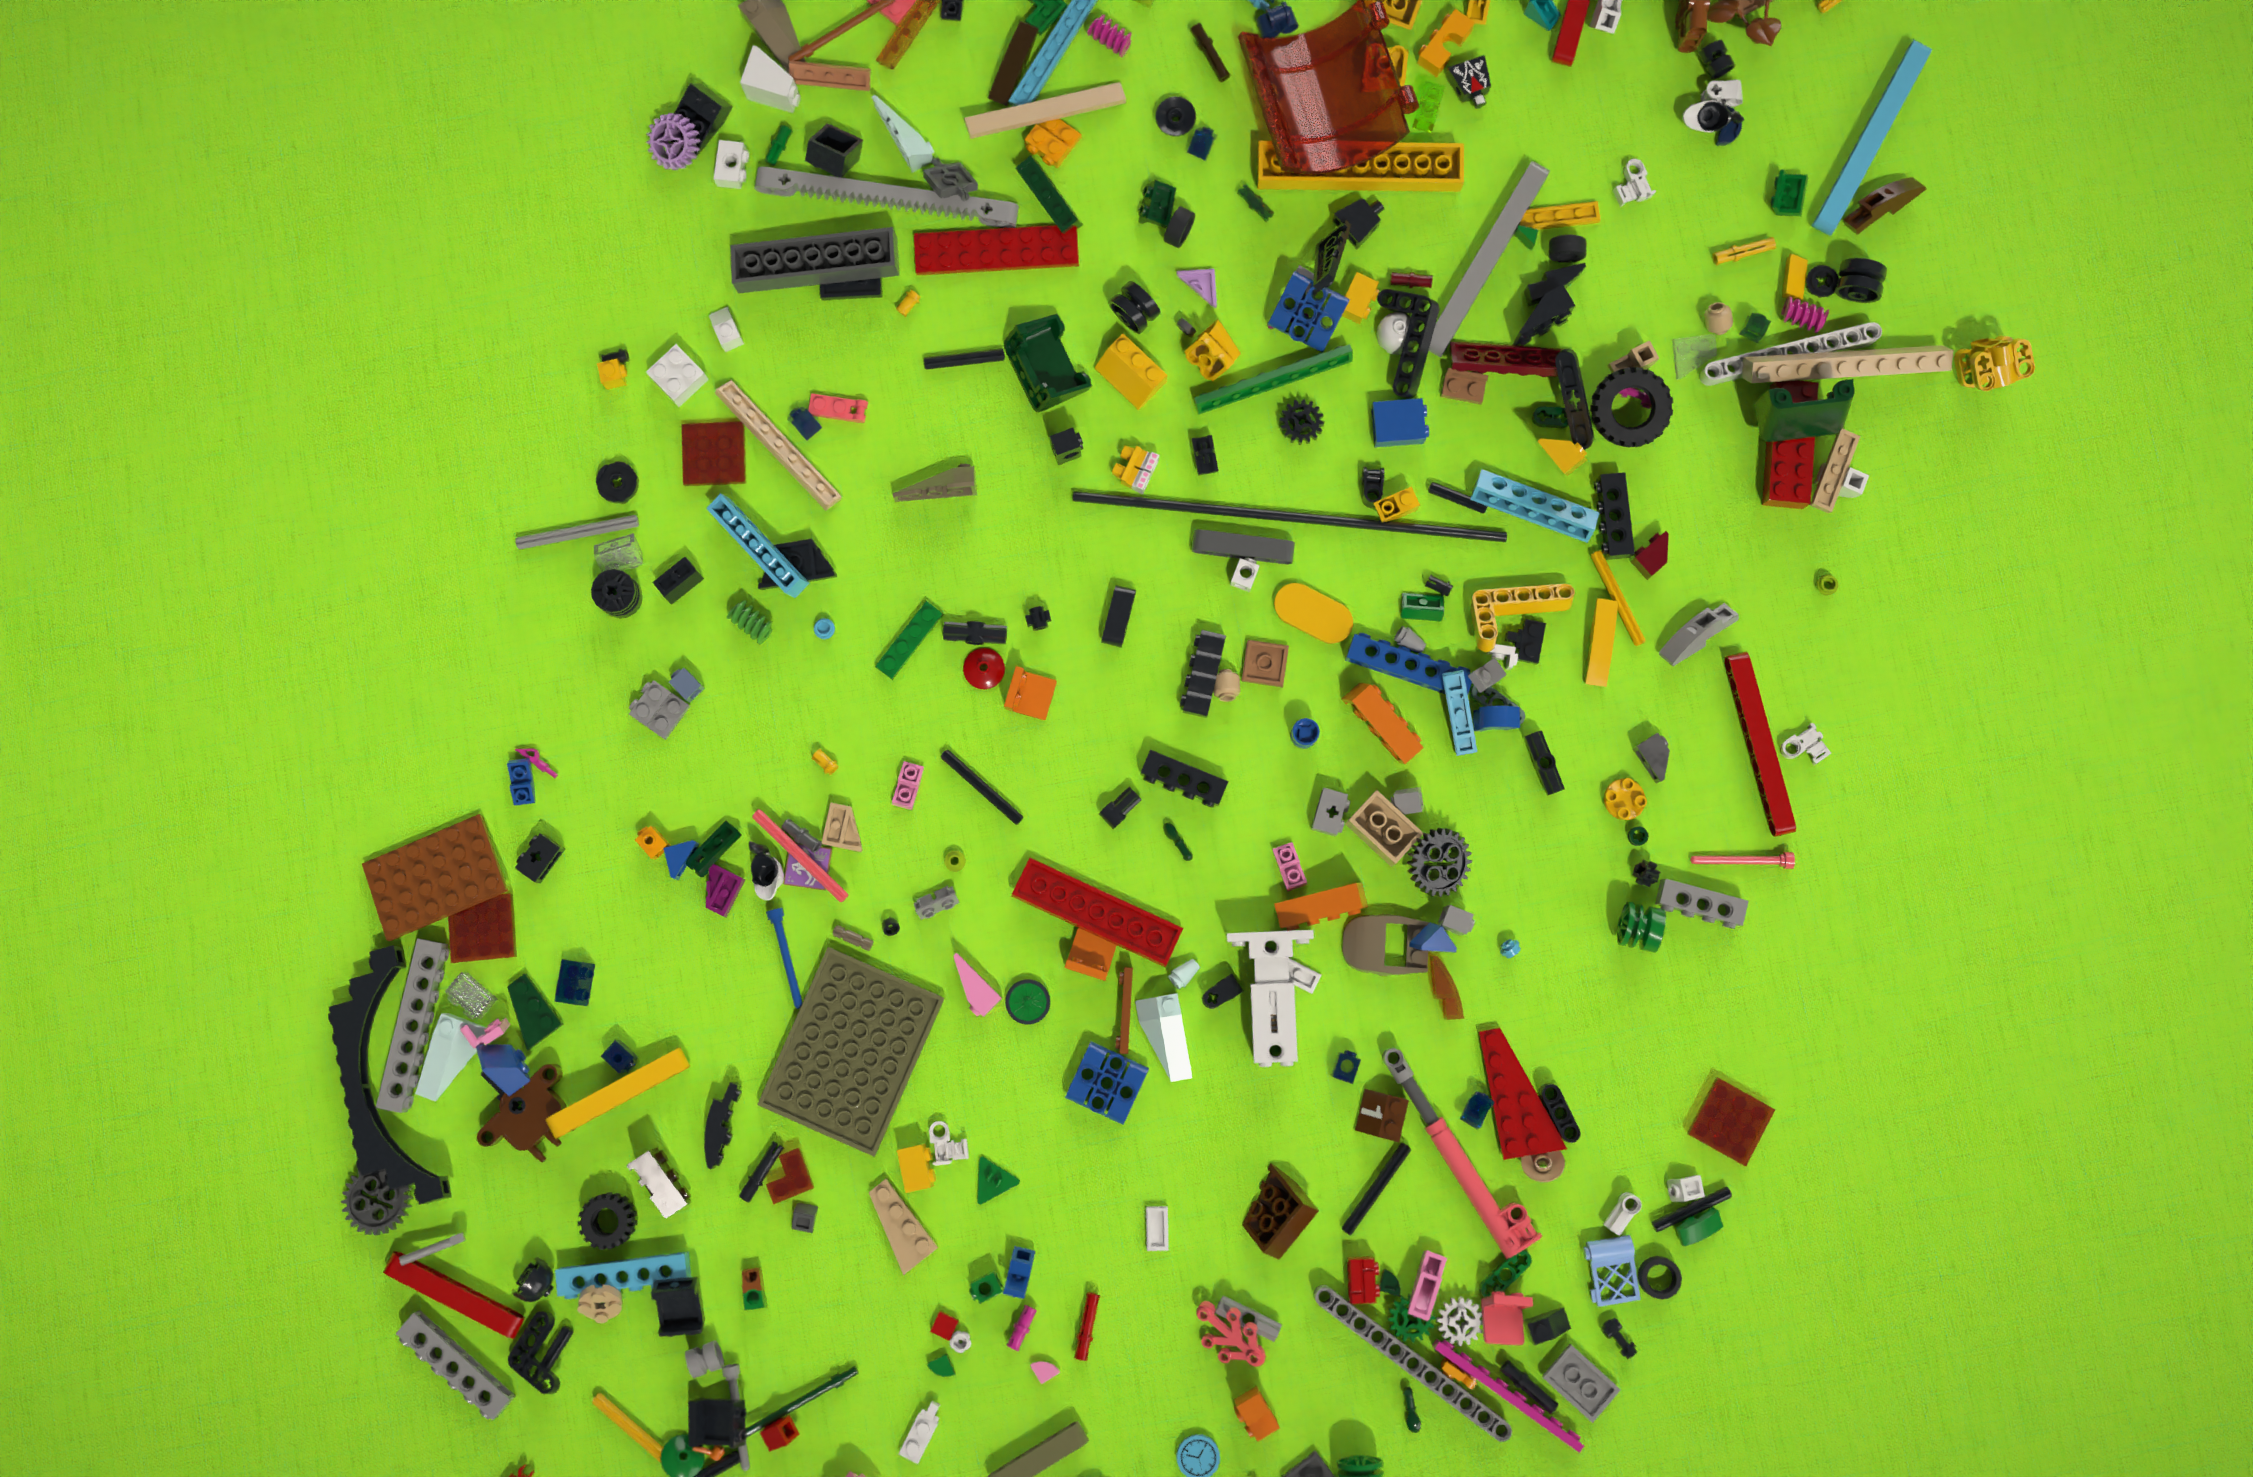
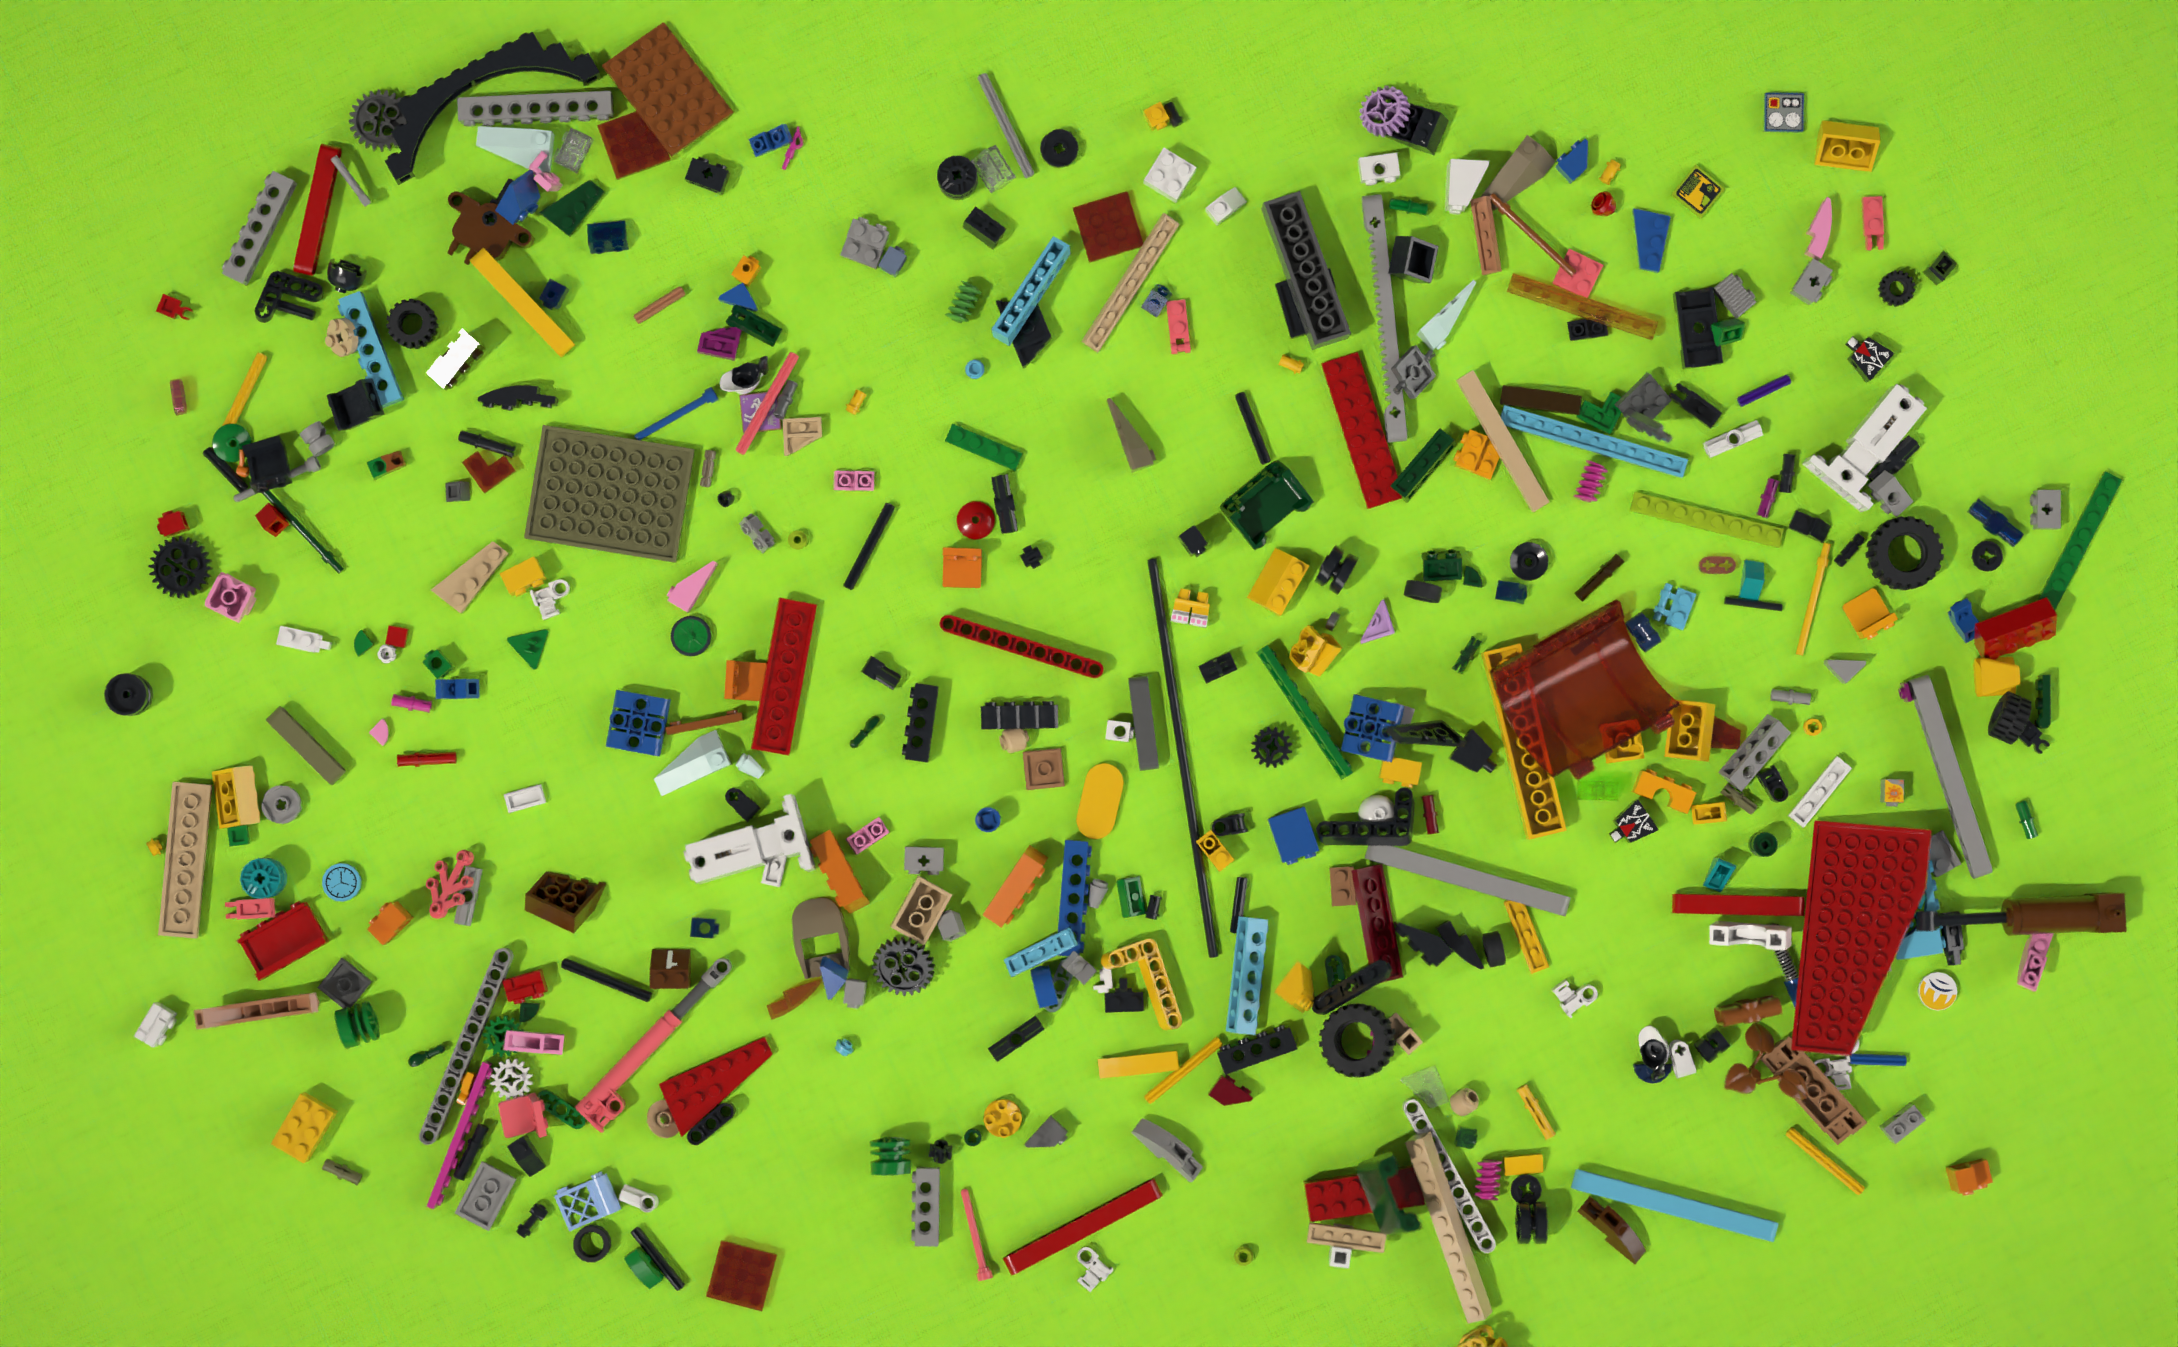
camera: 70 degrees right, 5 degrees up
black beam [1101,585,1136,648] -> none
bracket [1459,1091,1495,1130] -> none
green slope [1514,225,1538,251] -> none
white bracket [1667,1175,1705,1202] -> none
green bracket [1771,169,1808,216] -> none
none -> nougat axle [634,286,685,324]
none -> red beam [940,615,1103,679]
none -> dark green tile [1463,566,1482,588]

